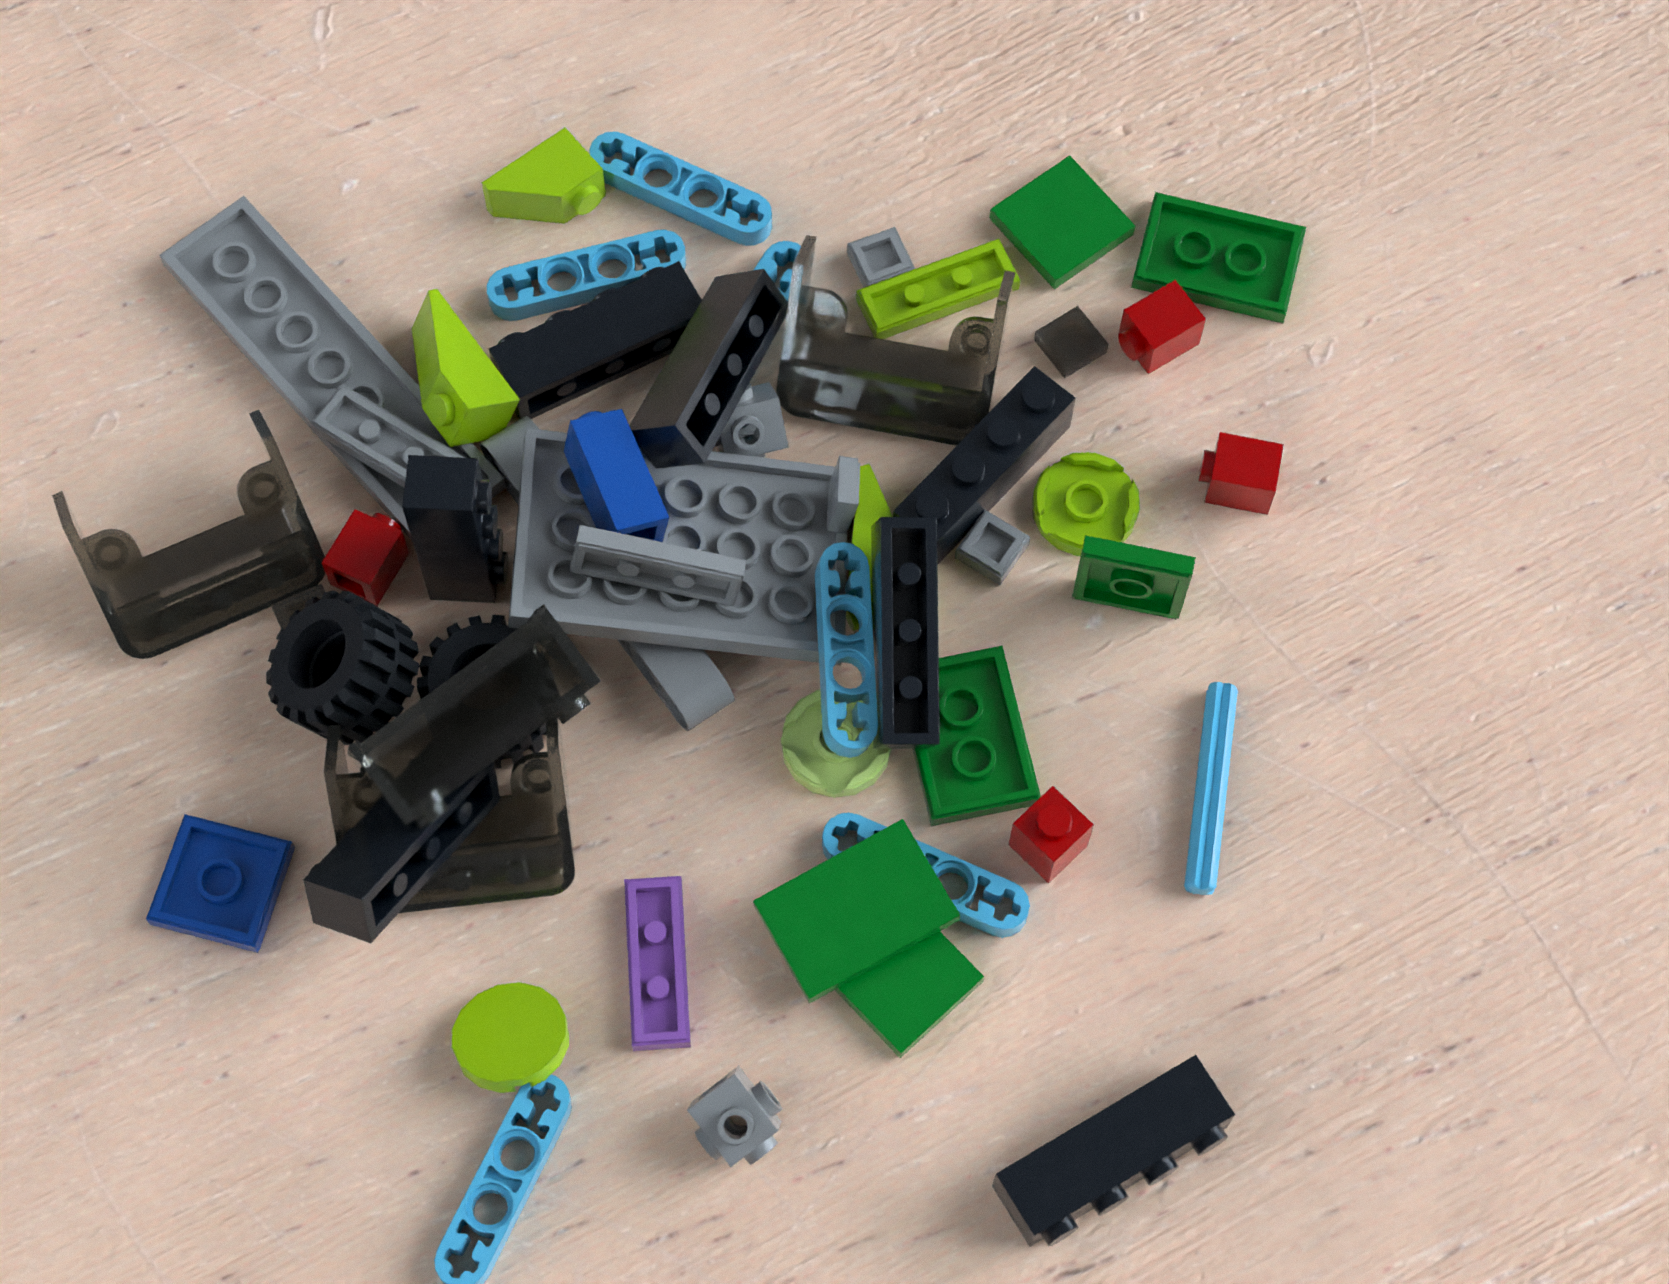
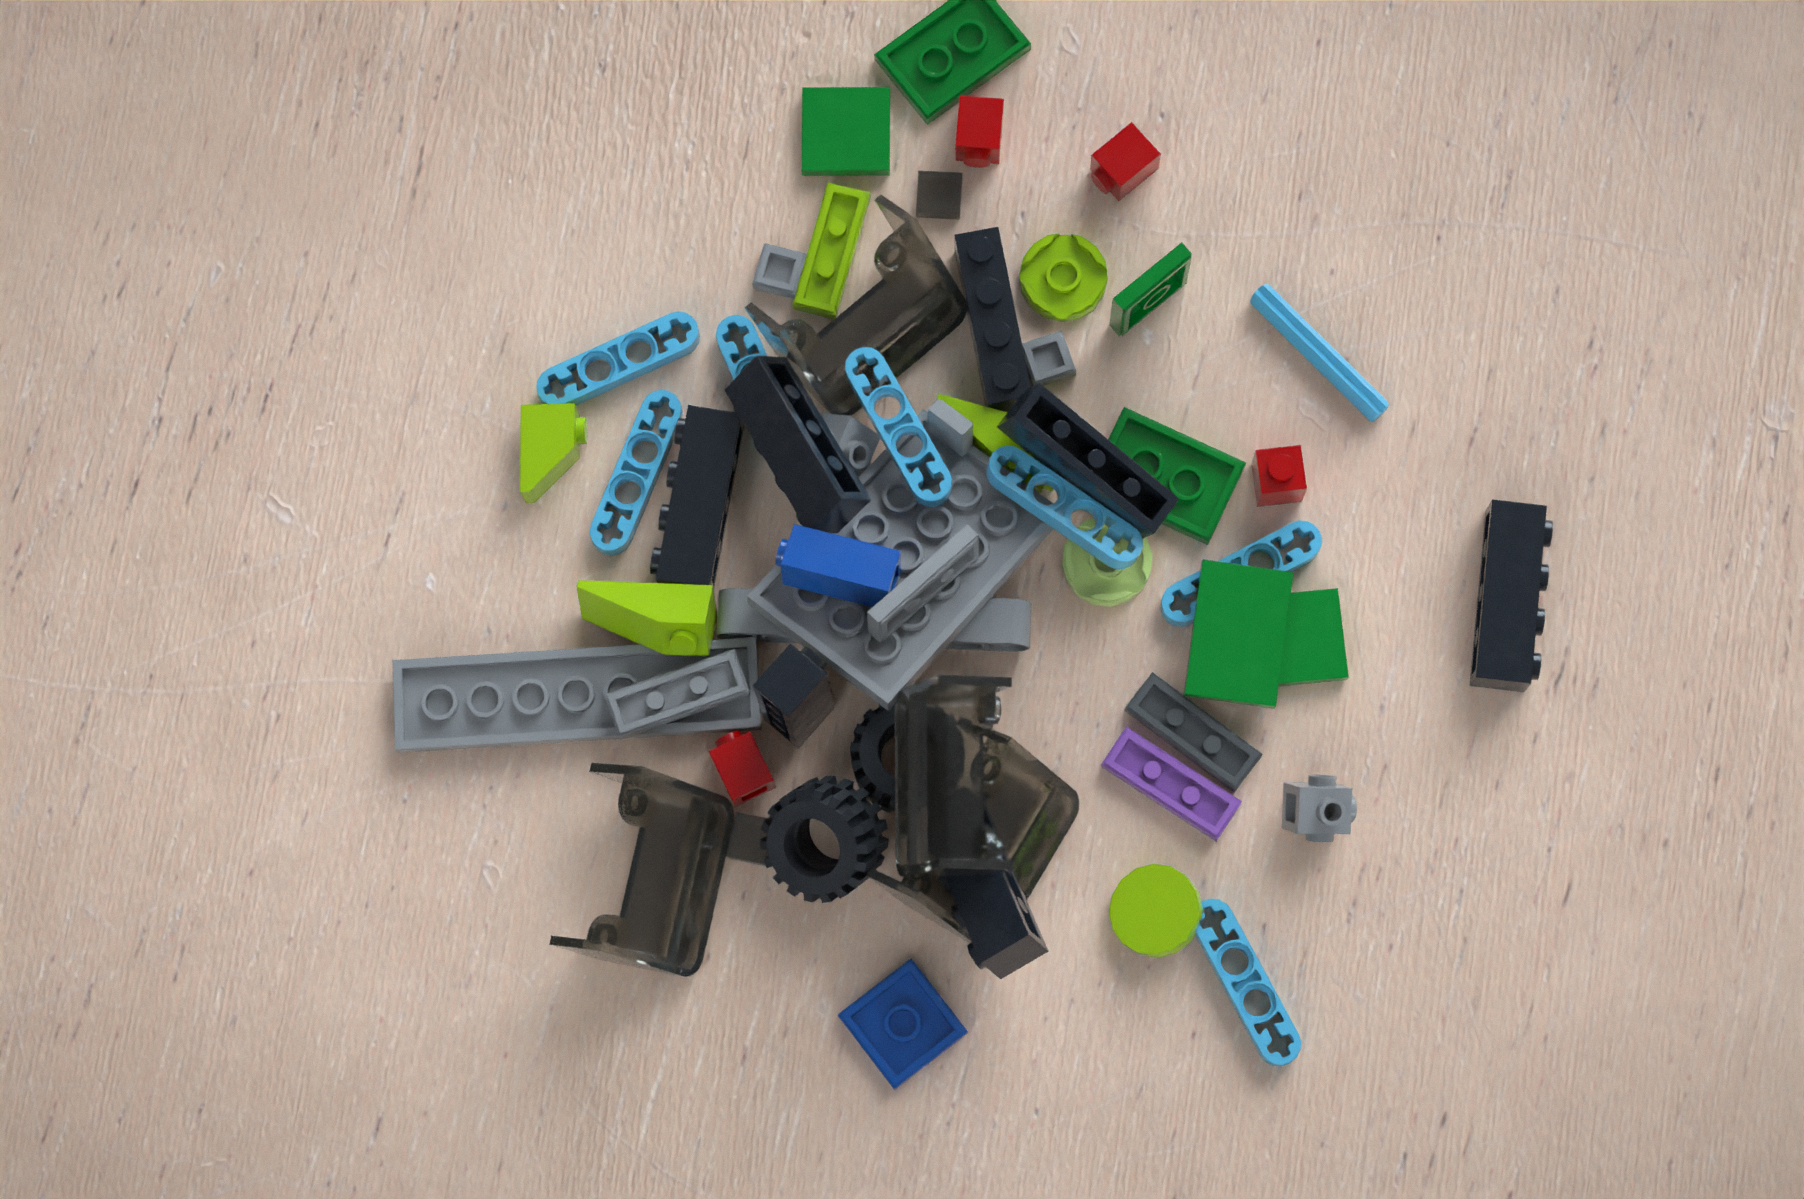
camera: 45 degrees left, 10 degrees up
none -> medium azure beam [845,347,952,507]
none -> dark grey tile [1124,672,1263,793]

